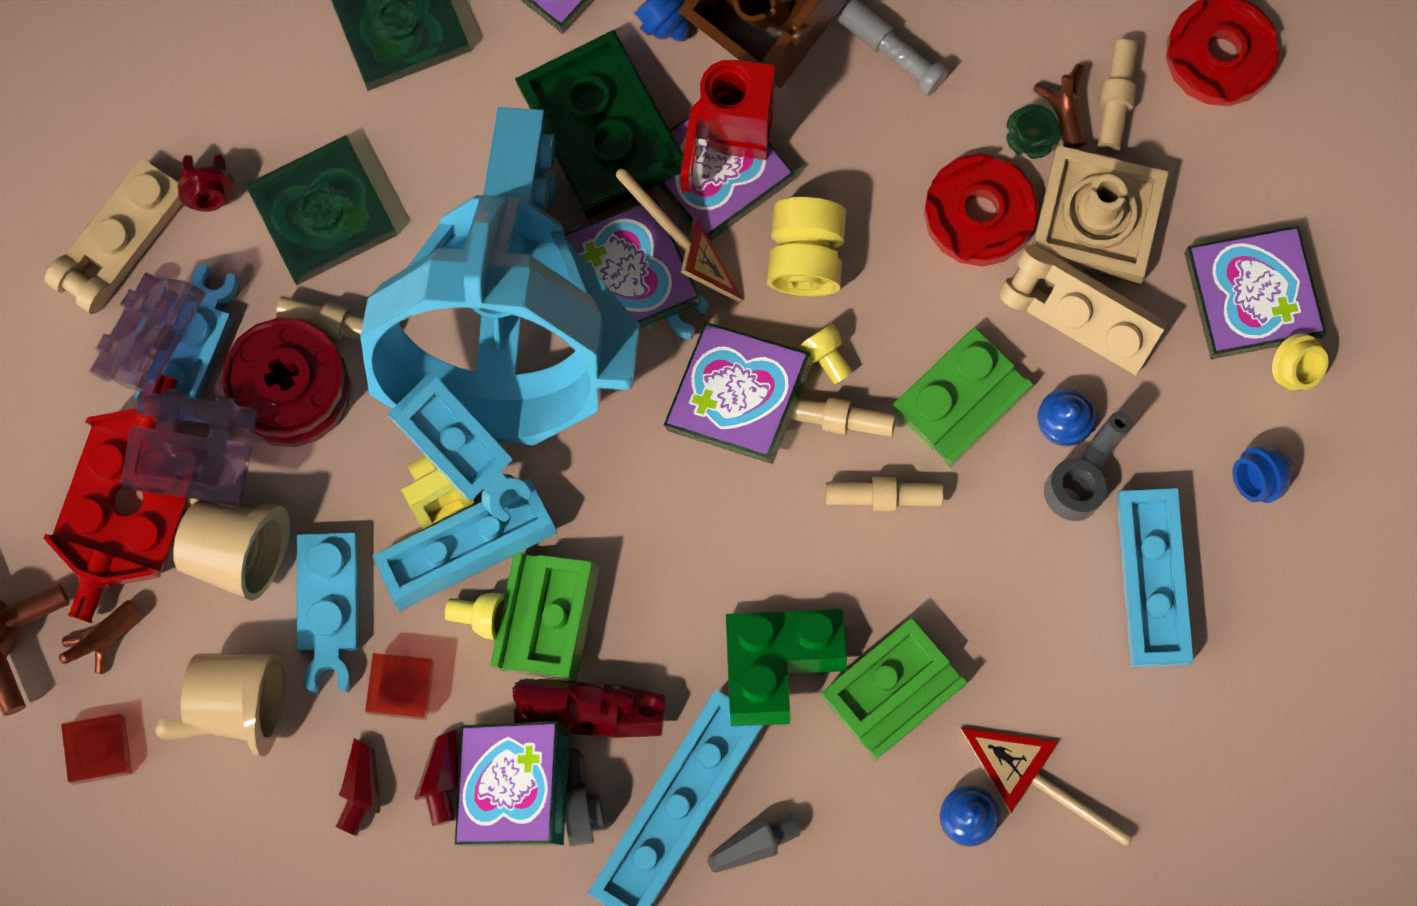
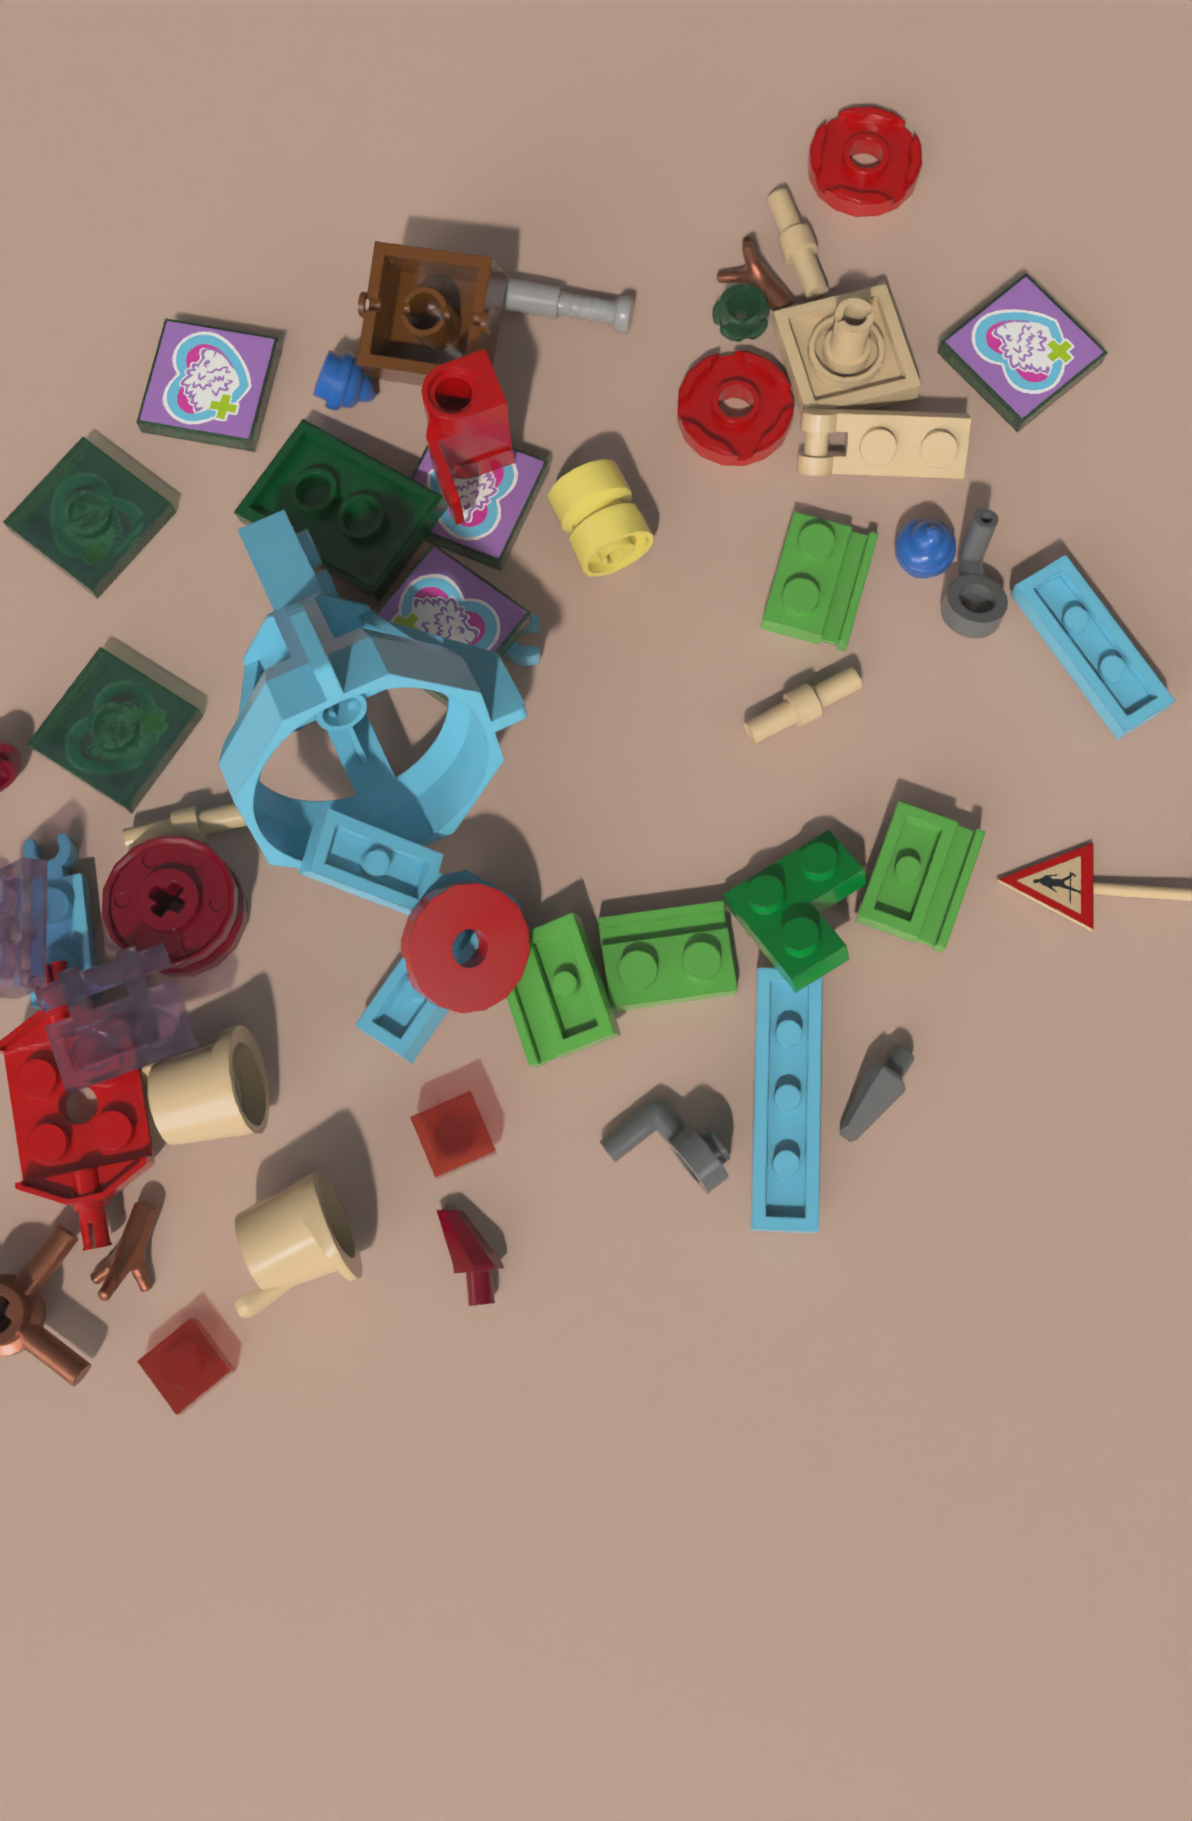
camera: 30 degrees left, 0 degrees up
medium azure plate [297,532,359,694] -> none
light yellow tile [401,456,476,530] -> none
dark red bar [414,730,458,826] -> none
light yellow piece [445,593,505,640] -> none
tile [455,721,570,847] -> none
dark red hinge [512,678,665,738] -> none
tan piece [616,169,743,302] -> none
tile [664,322,814,464] -> none
tan bar [781,396,896,437] -> none
light yellow piece [795,322,853,385] -> none
blue plate [939,786,1000,847] -> none
blue plate [1232,445,1294,503] -> none
light yellow plate [1272,333,1328,390] -> none
none -> red tile [401,881,530,1013]
none -> bright green plate [598,901,738,1012]

